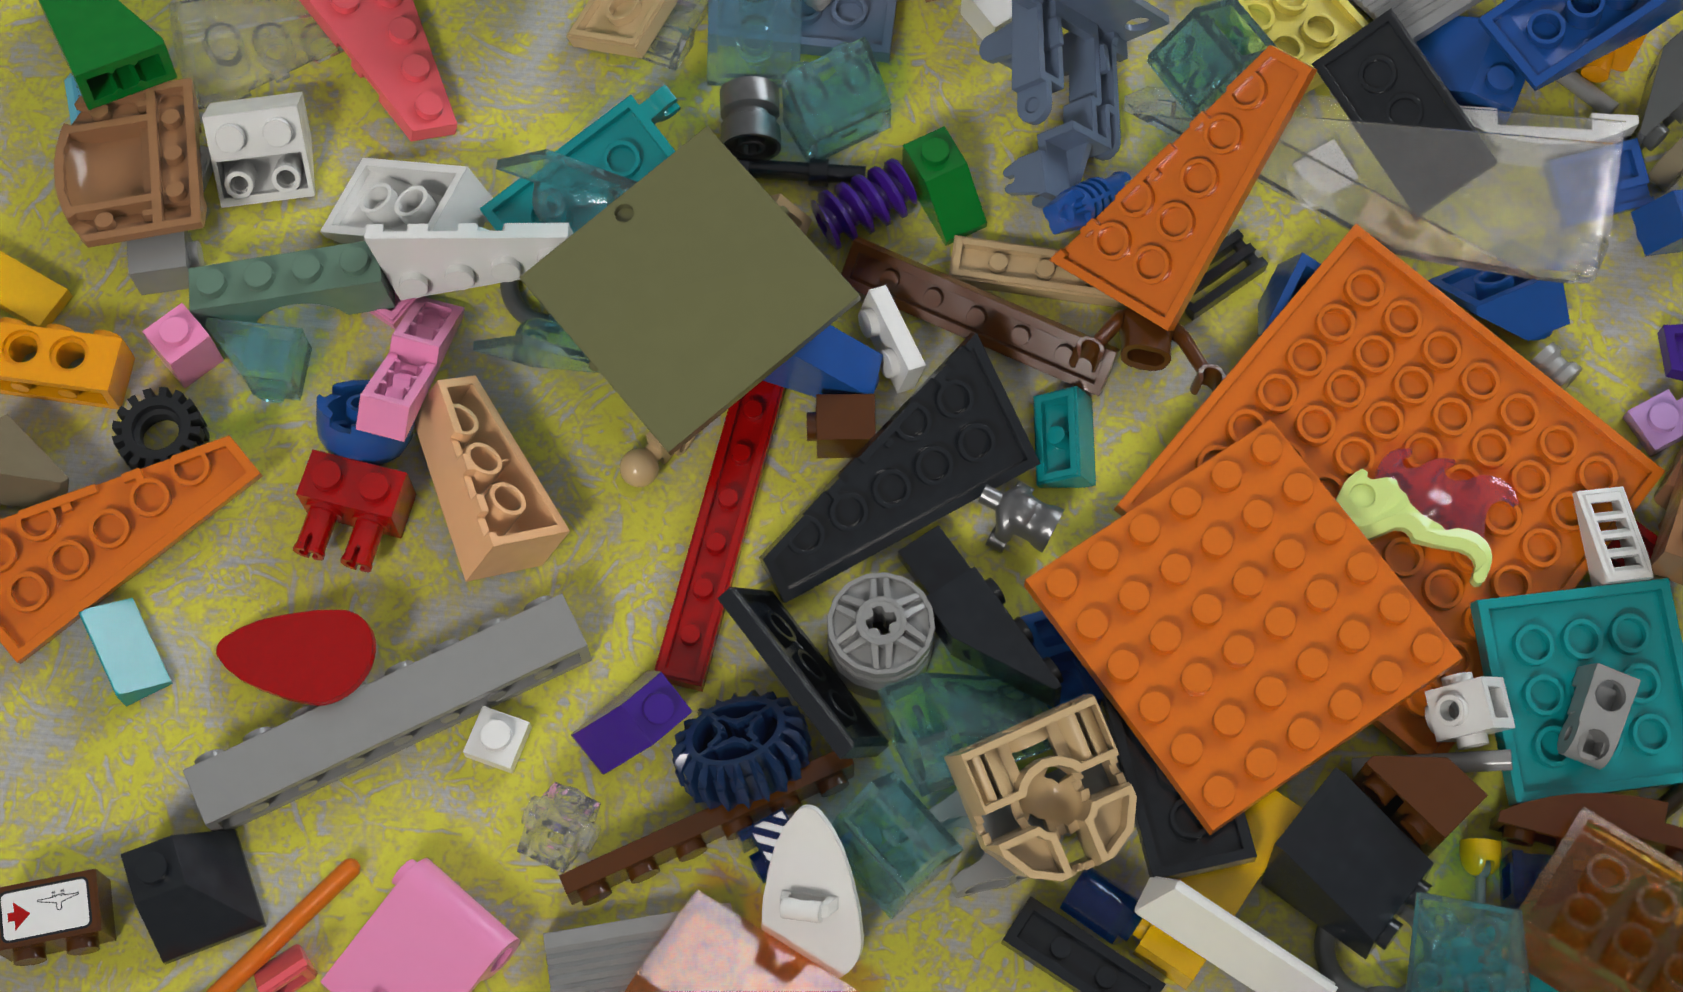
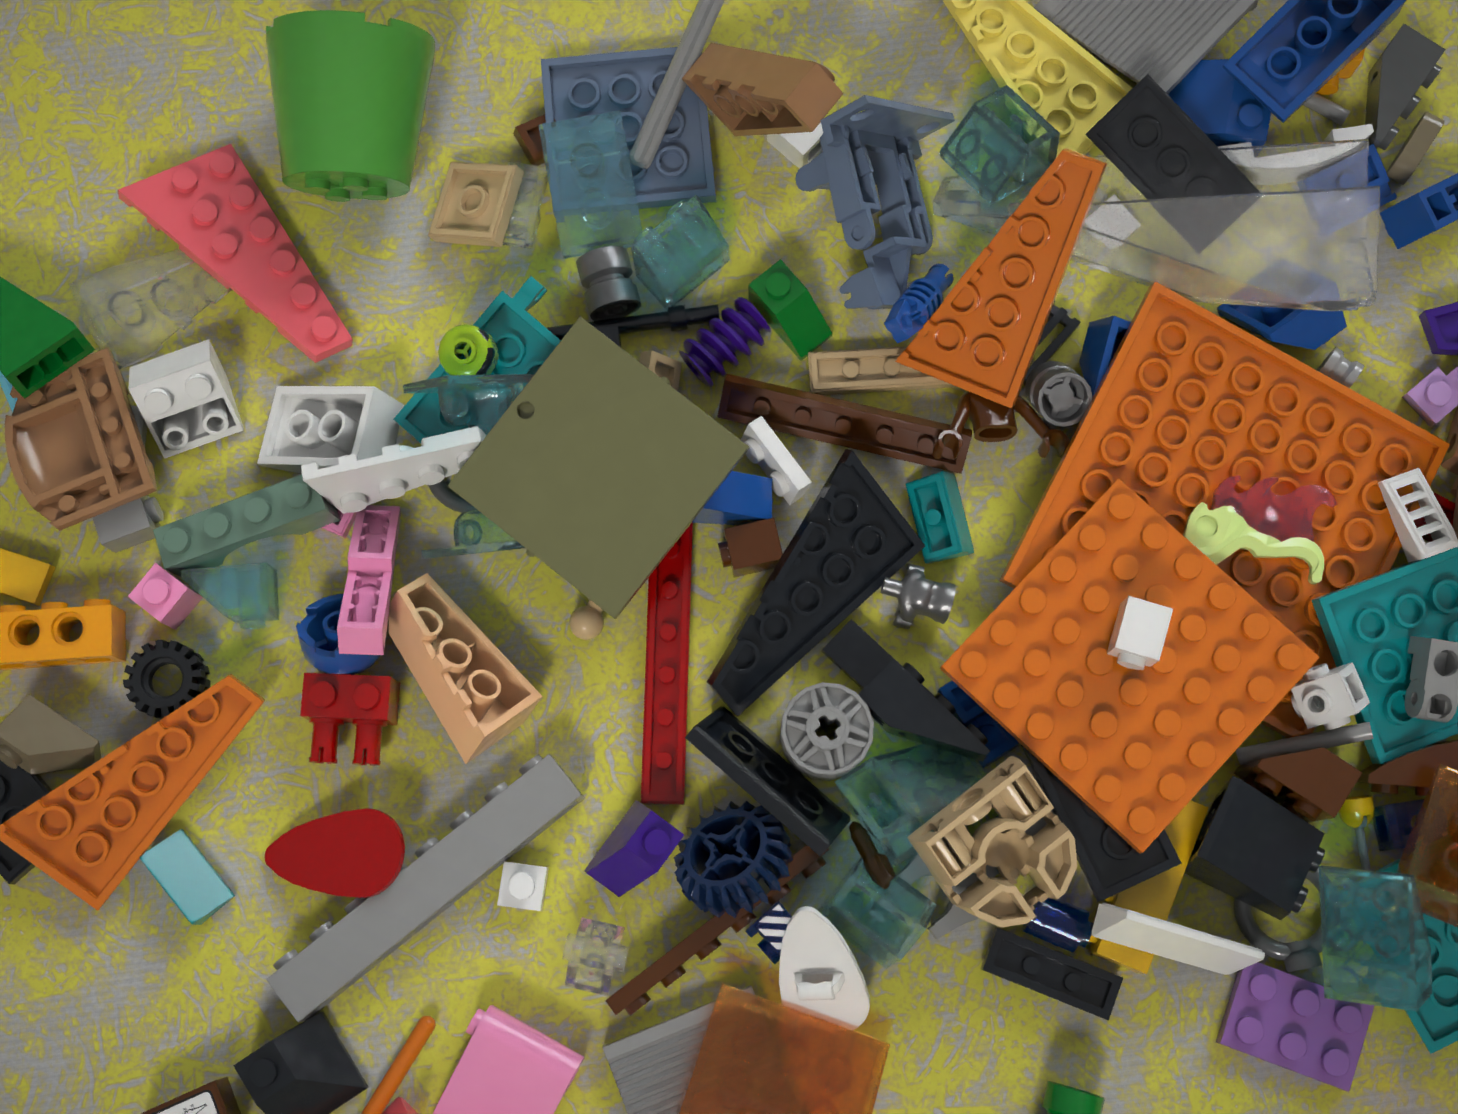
camera: 10 degrees left, 10 degrees up
none -> lime head [438,324,499,383]
none -> dark brown piece [849,821,895,889]
none -> flat silver wheel [1025,361,1093,427]
none -> white brick [1107,596,1173,670]

